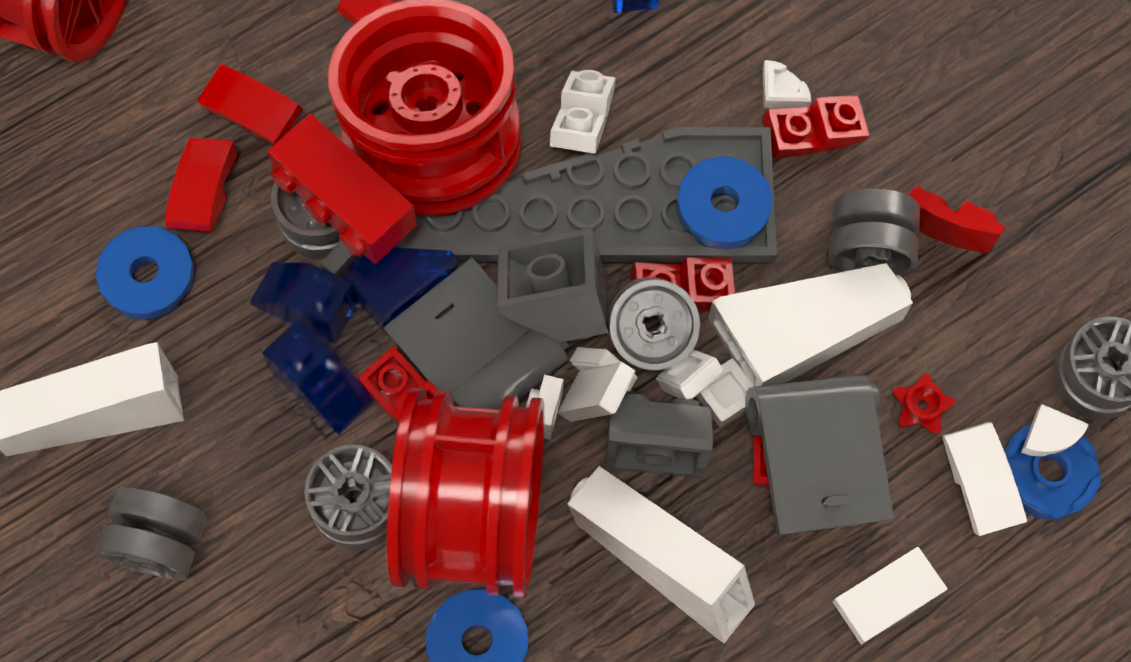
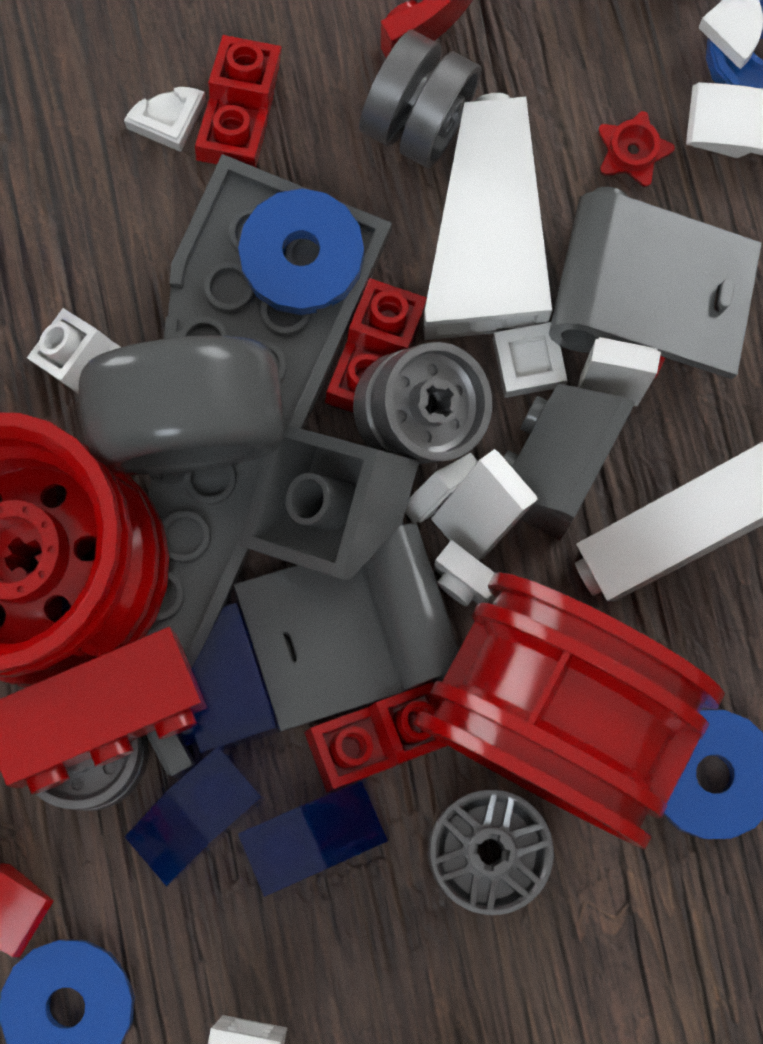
camera: 65 degrees left, 10 degrees up
white tile [656,349,724,400] -> none
none -> dark grey wheel [78,336,285,475]
none -> white tile [578,337,661,406]

